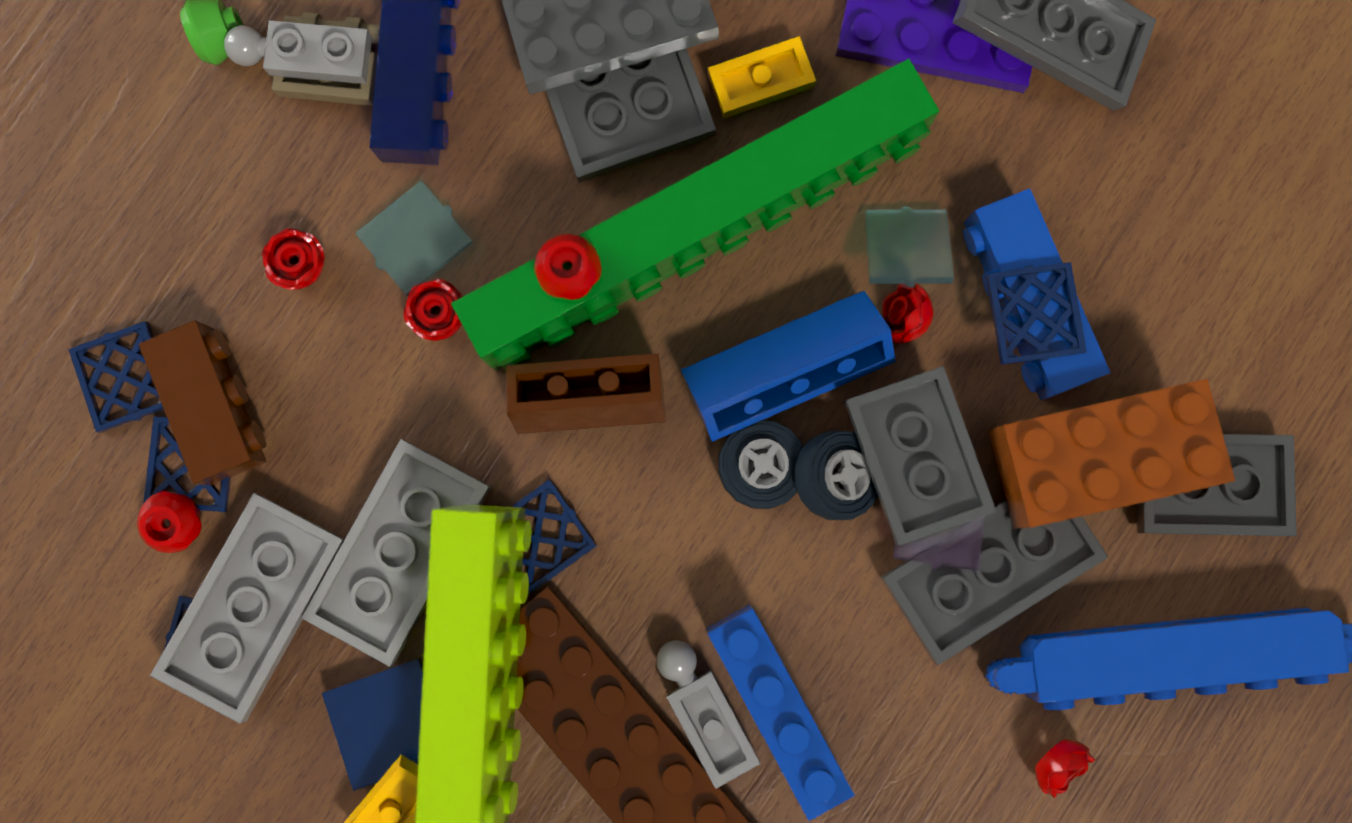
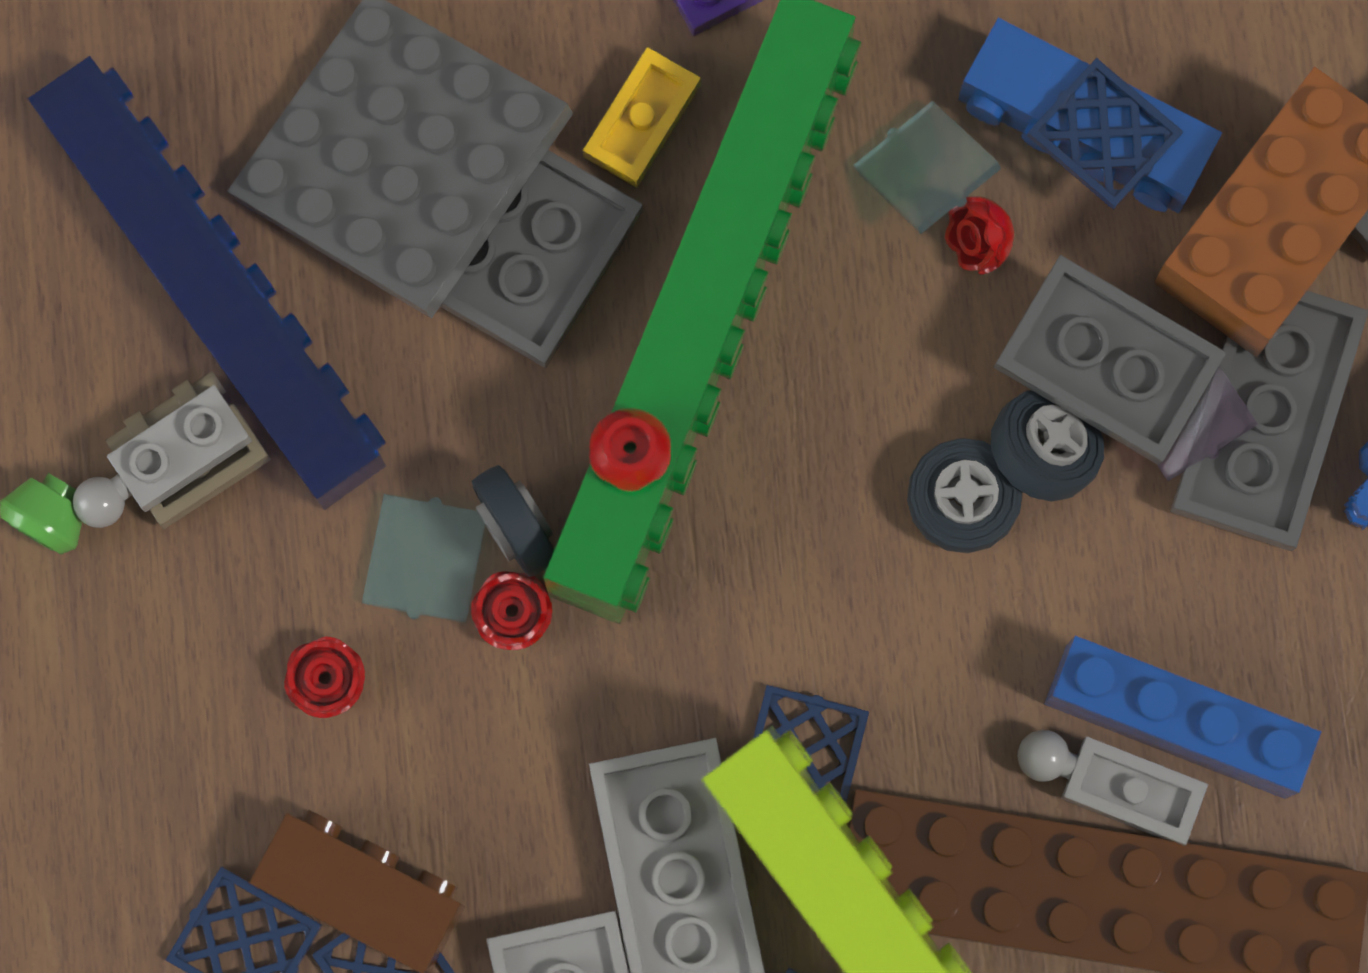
camera: 40 degrees left, 5 degrees down
reddish brown brick [506,353,666,434] -> none
blue brick [681,291,896,442] -> none
none -> black wheel [471,465,555,577]

